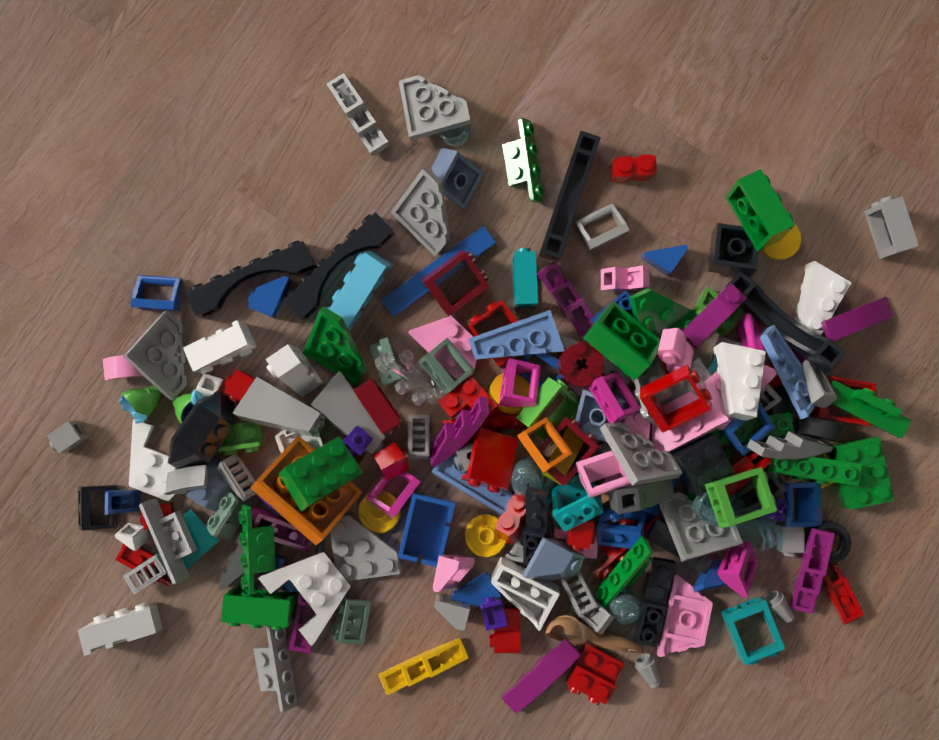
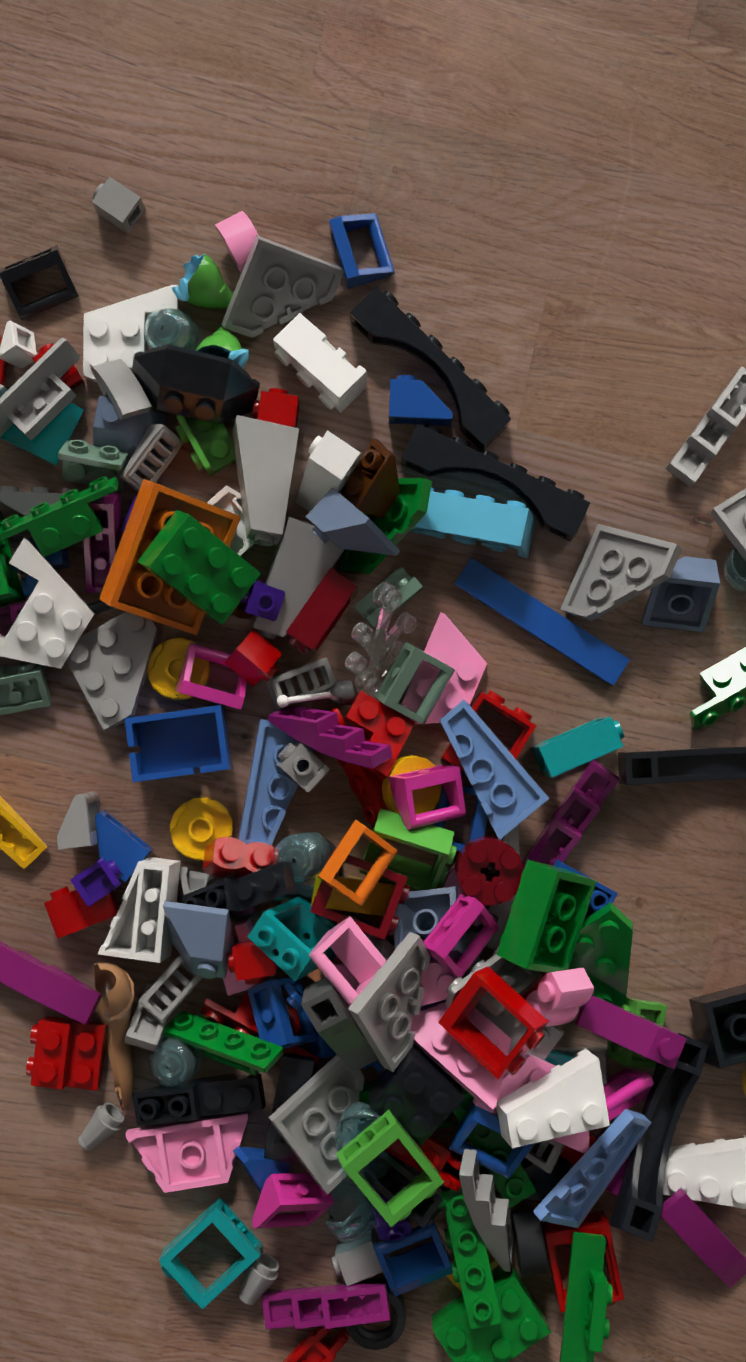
camera: 65 degrees right, 0 degrees up
blue slope [105,489,141,515] -> none
white slope [195,373,224,397] -> none
dark red window [421,250,490,317] -> none
bright pink tile [433,553,475,592] -> none
red panel [461,427,518,493] -> none
light grey tile [574,203,629,252] -> none
bright pink brick [601,265,649,292] -> none
blue slope [641,244,688,276] -> none
light grey slope [803,360,837,408] -> none
none -> clear light blue helmet [145,308,201,351]
none -> hinge [277,679,354,707]
none -> sand blue slope [306,488,400,556]
none -> reddish brown slope [340,438,400,519]

